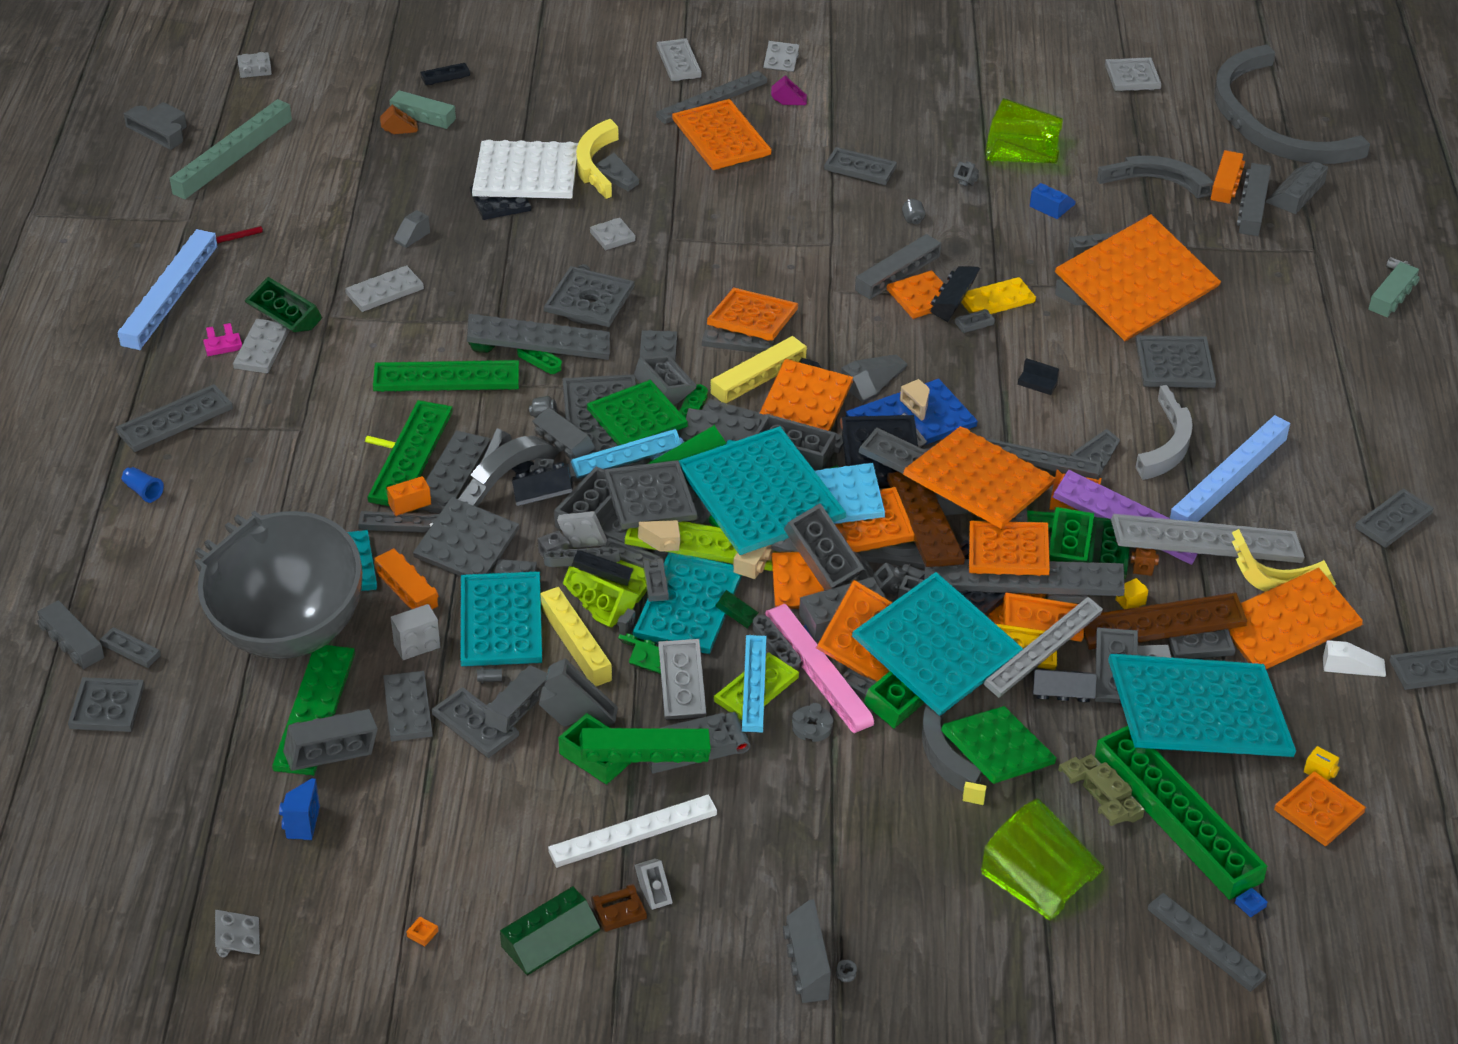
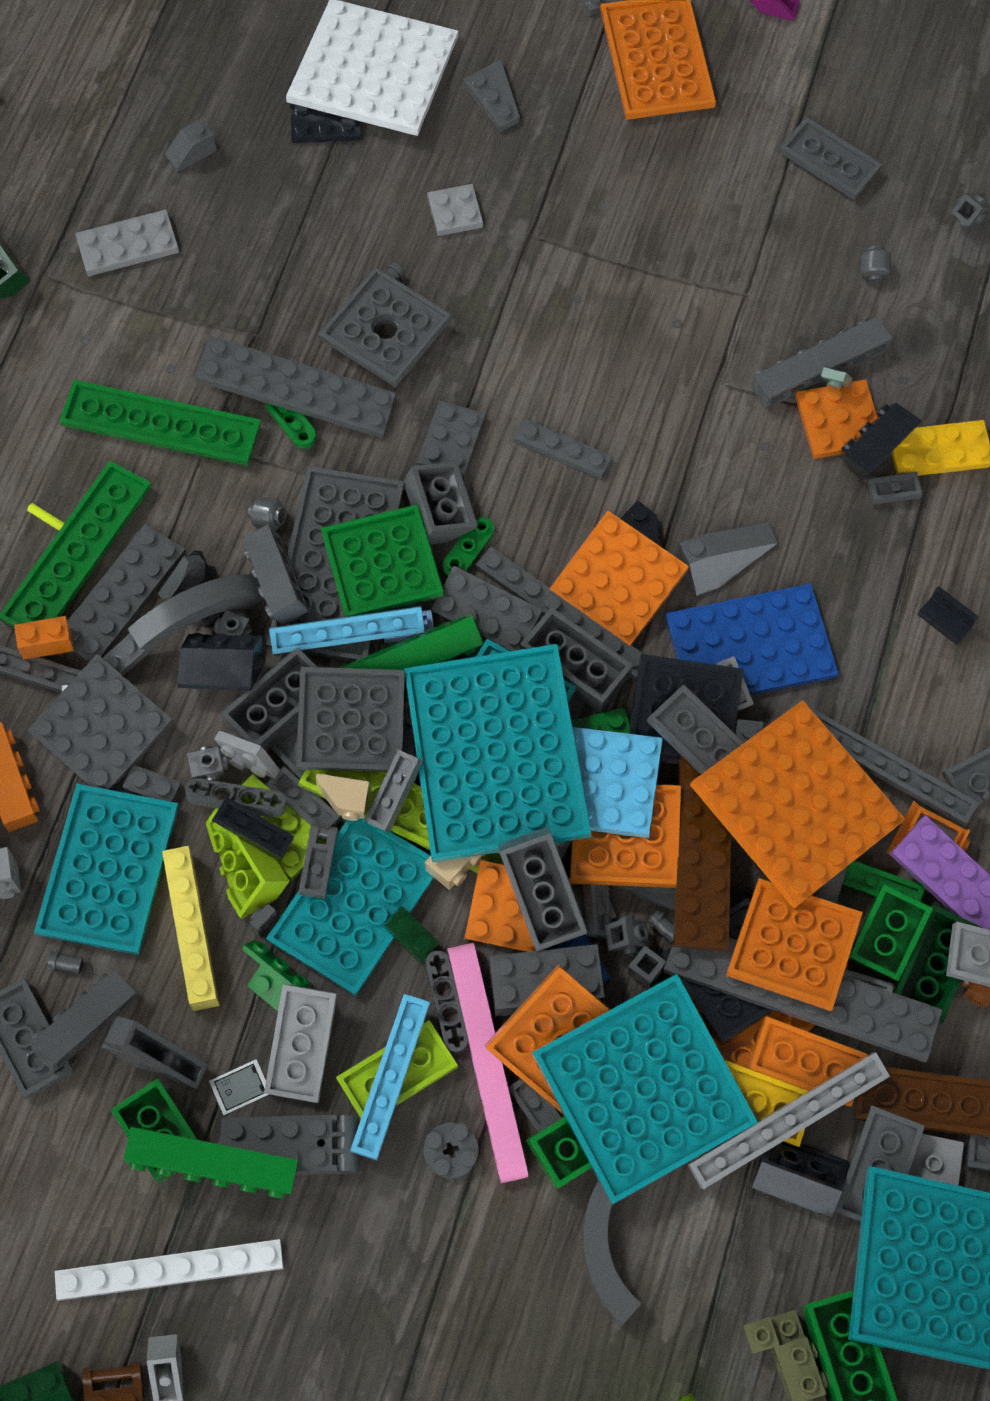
camera: 15 degrees right, 25 degrees up
light yellow arch [576,119,618,199] -> none
orange plate [707,287,798,341] -> none
light yellow brick [711,336,807,403] -> none
tan slope [900,379,930,421] -> none
green plate [941,706,1057,784] -> none
light yellow tile [963,782,986,805] -> none
yellow brick [1115,578,1149,609] -> none
none -> sticker [209,1059,269,1116]
none -> dark grey plate [365,749,423,833]
none -> sand green plate [821,367,853,389]

